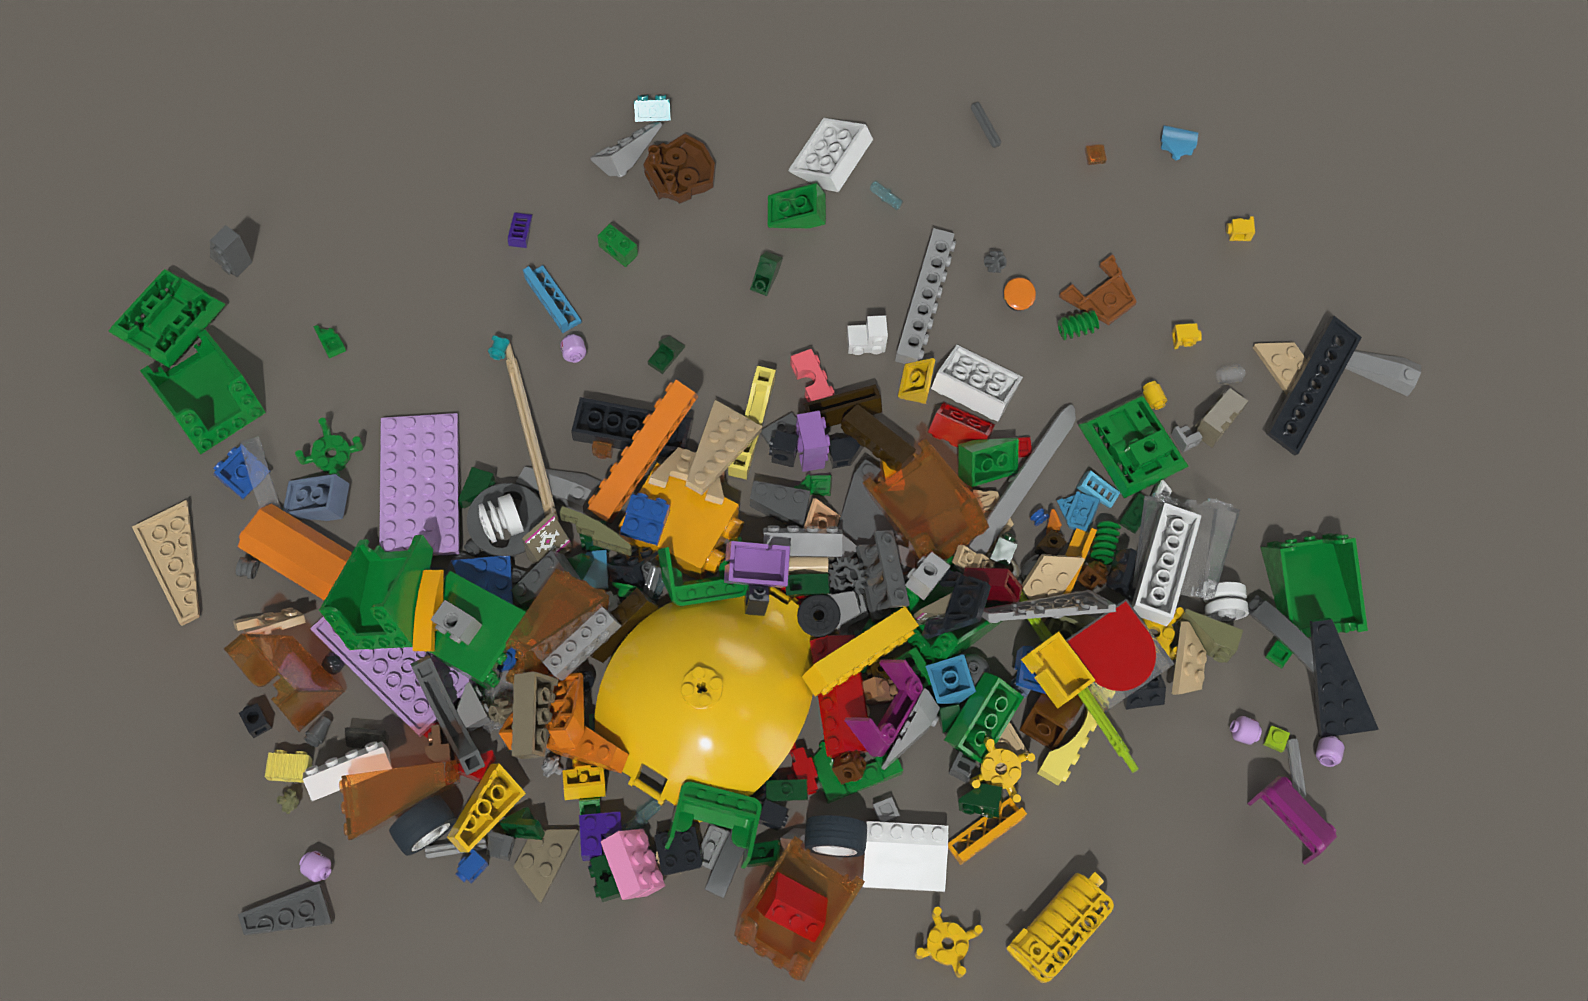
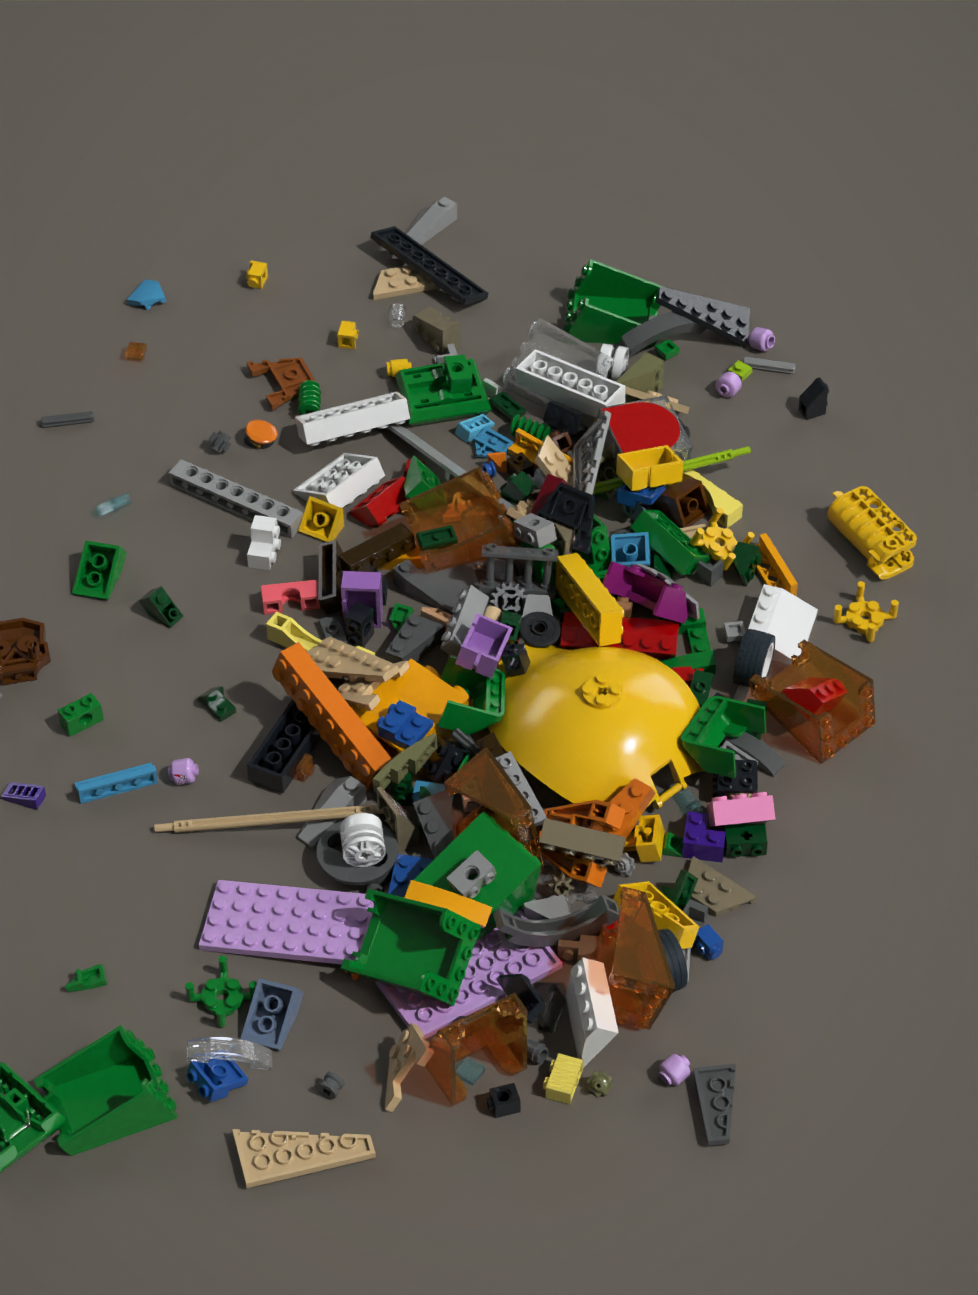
camera: 70 degrees left, 20 degrees down
orange panel [238,503,352,600] -> none
dark green slope [458,467,497,509] -> none
teal brick [488,335,510,360] -> none
white slope [789,118,873,192] -> none
reddish brown brick [832,750,866,784] -> none
magenta windscreen [1247,776,1337,865] -> none
none -> white brick [295,392,410,446]
none -> dark green plate [416,525,458,551]
none -> black bracket [496,974,546,1024]
none -> black slope [798,377,829,420]

